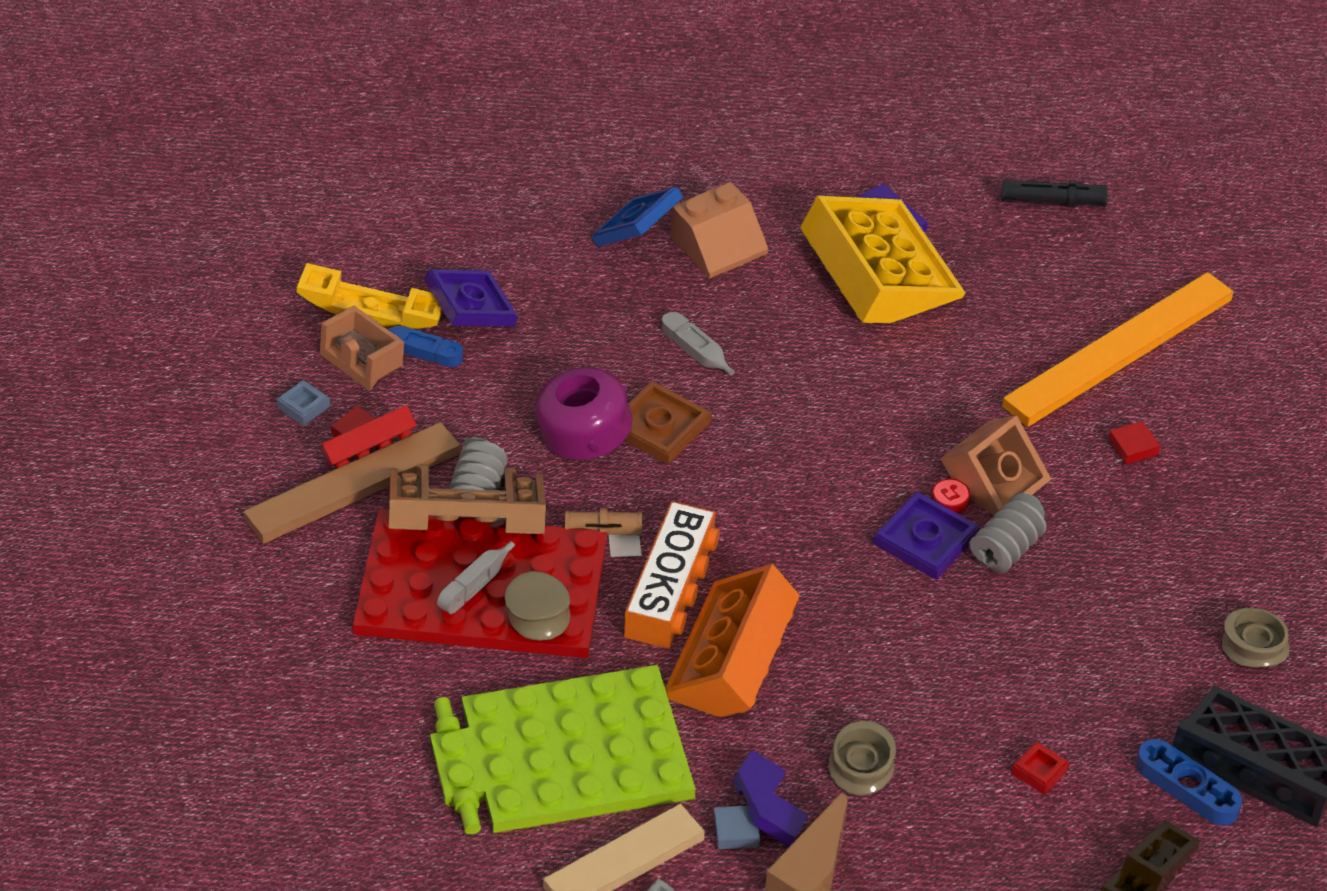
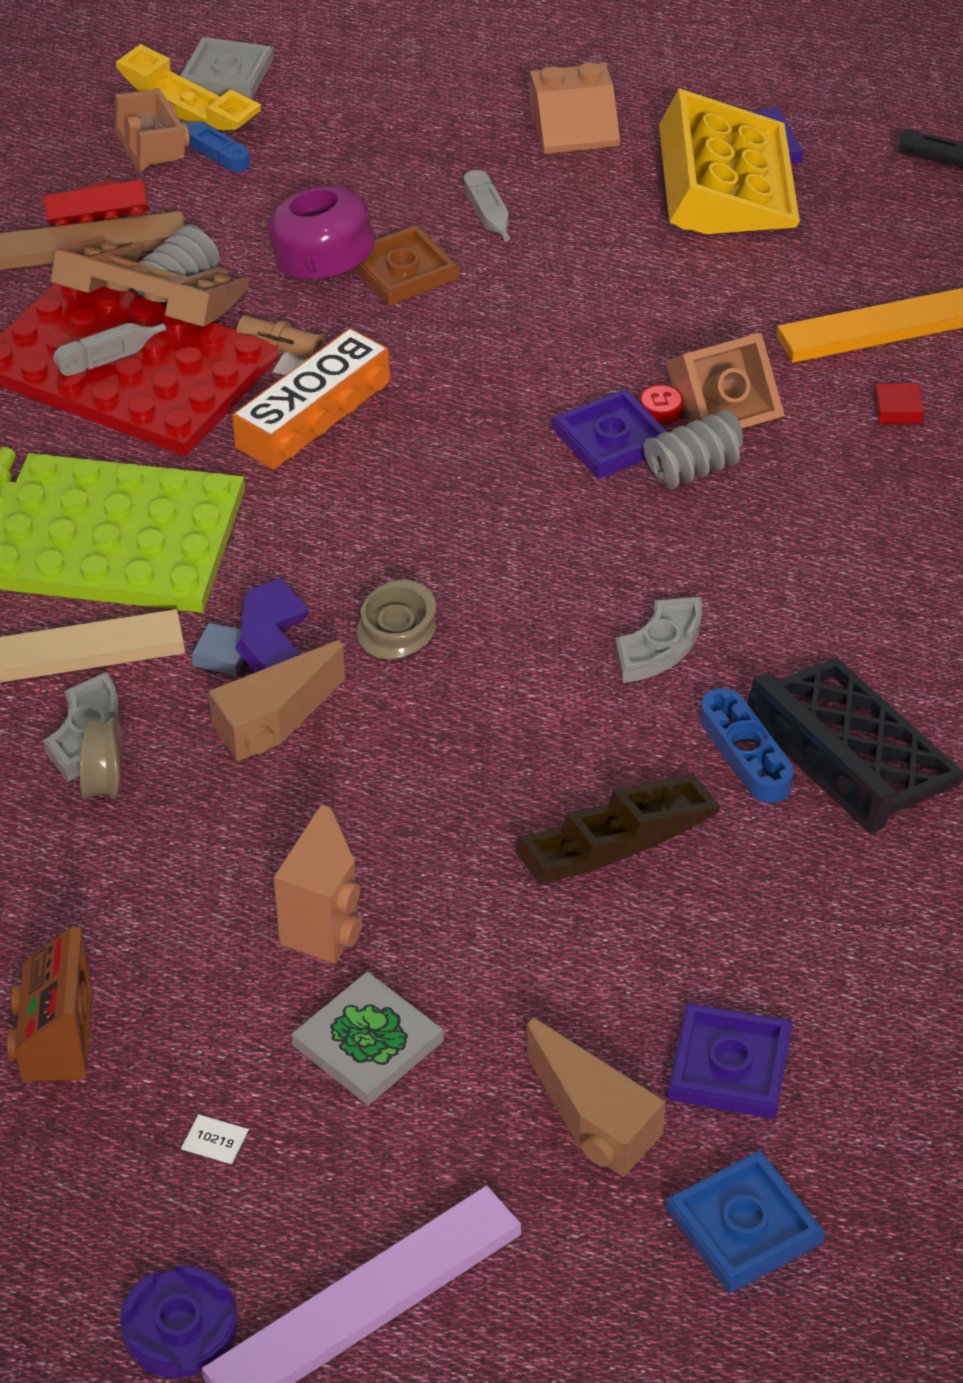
camera: 25 degrees right, 0 degrees up
sand blue tile [277,380,330,426] -> none
dark purple tile [424,269,518,327] -> none
dark tan piece [505,571,570,641] -> none
blue tile [591,187,683,247] -> none
orange slope [665,563,800,718] -> none
red tile [1011,741,1070,795] -> none
dark tan piece [1222,608,1290,668] -> none
none -> light grey tile [180,37,274,100]
none -> light grey tile [615,597,702,683]

